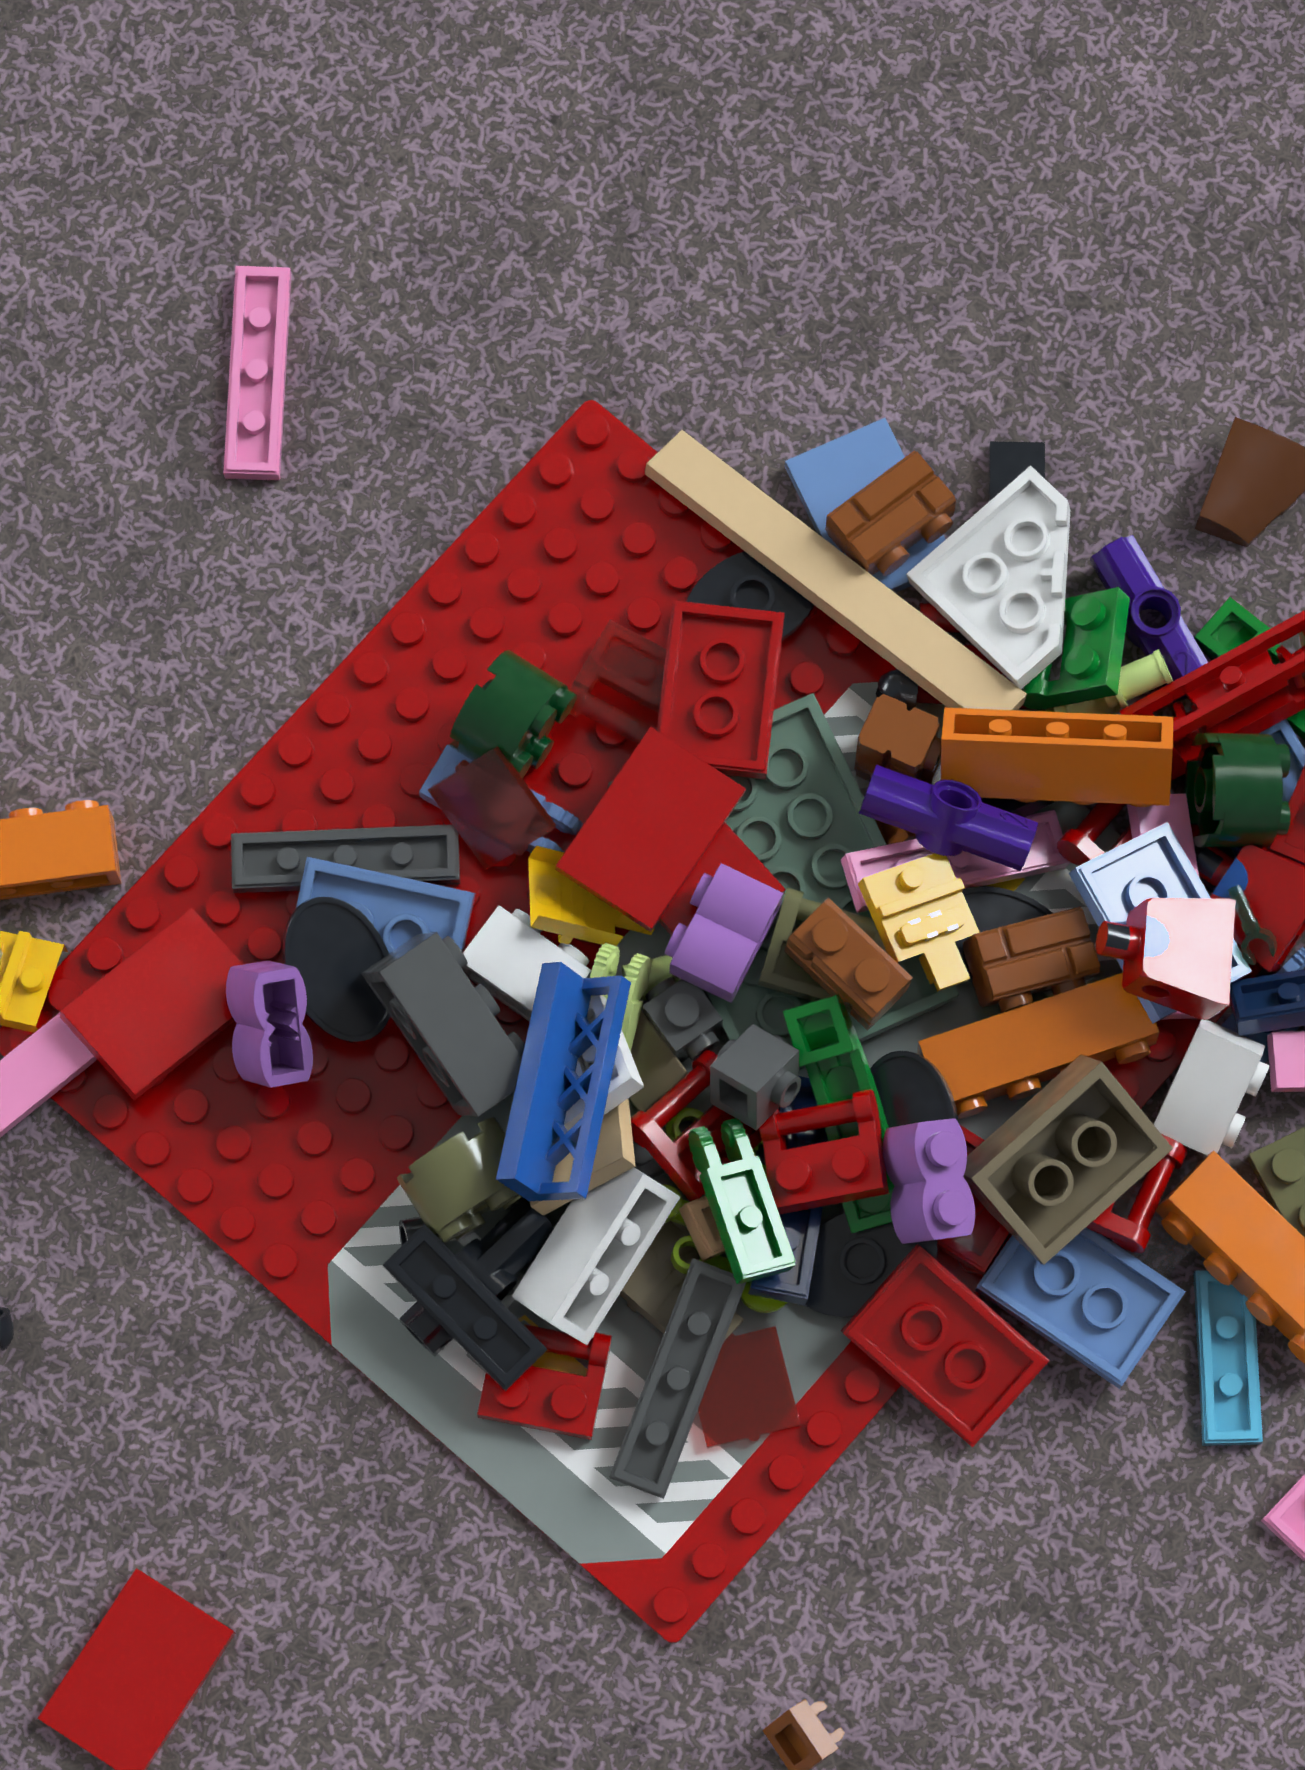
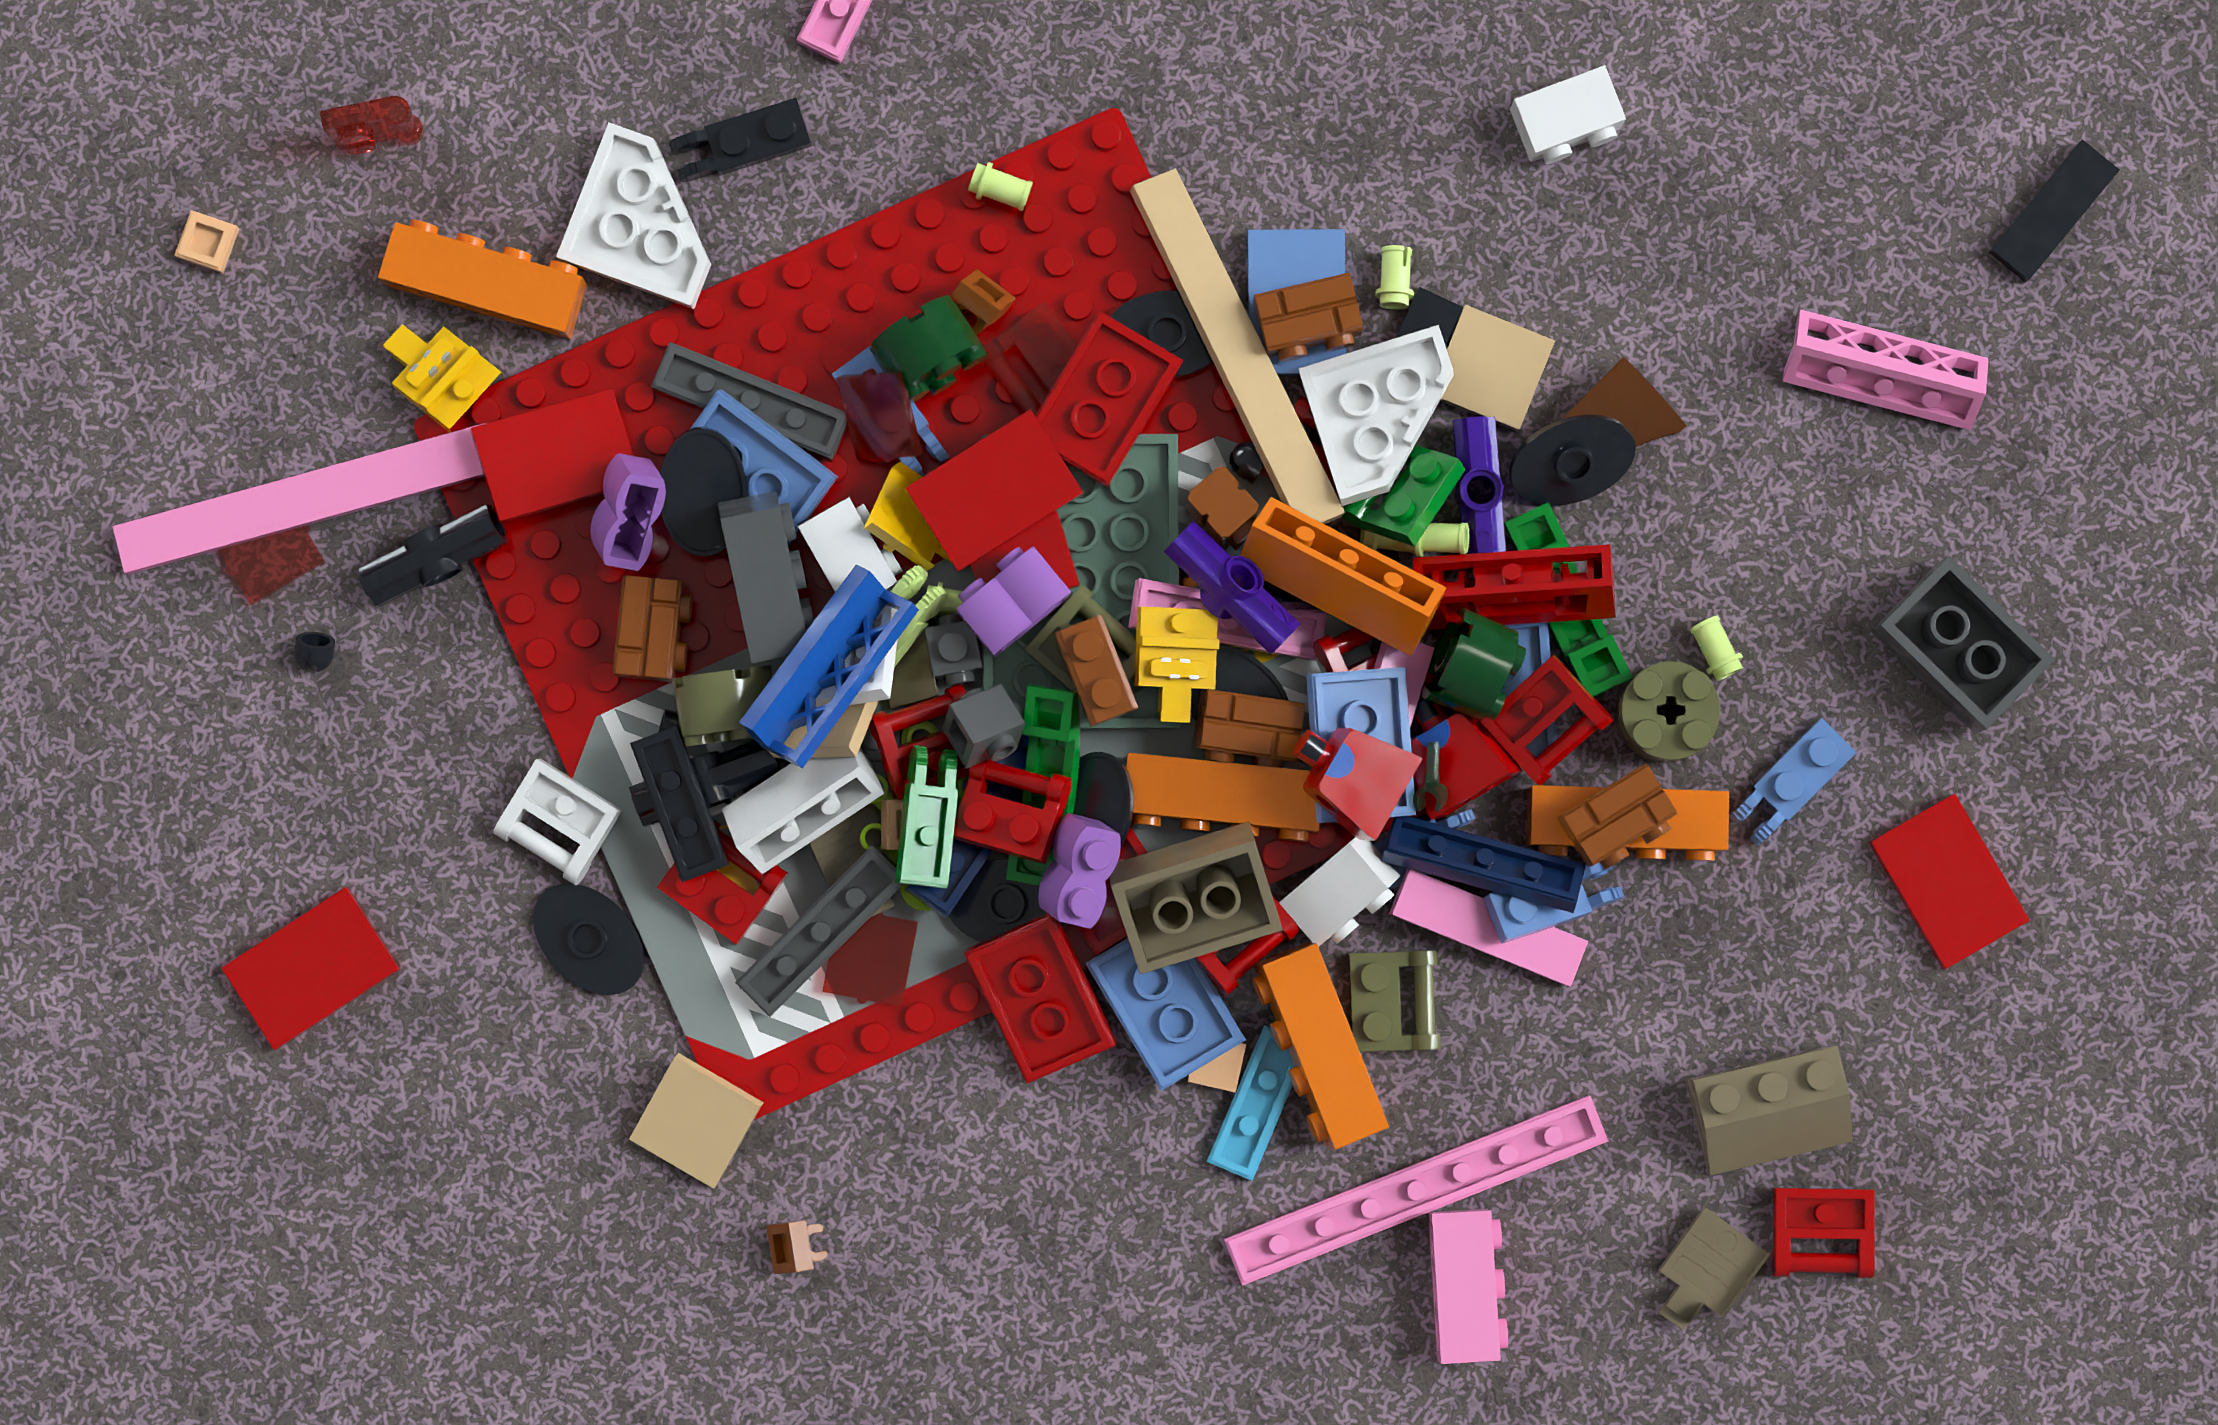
camera: 20 degrees right, 10 degrees up
none -> black piece [358,505,508,607]
none -> white plate [493,759,623,886]
none -> black piece [533,884,645,995]
none -> white plate [556,122,711,309]
none -> dark orange brick [612,576,693,683]
none -> tan tile [629,1053,764,1189]
none -> black hinge [669,98,812,182]
none -> dark orange tile [951,269,1016,335]
none -> yellowish green pin [968,162,1033,211]
none -> light nougat tile [1187,1043,1246,1092]
none -> yellowish green pin [1375,245,1414,310]
none -> tan tile [1440,305,1555,432]
none -> black piece [1509,414,1636,506]
none -> white brick [1510,65,1626,164]

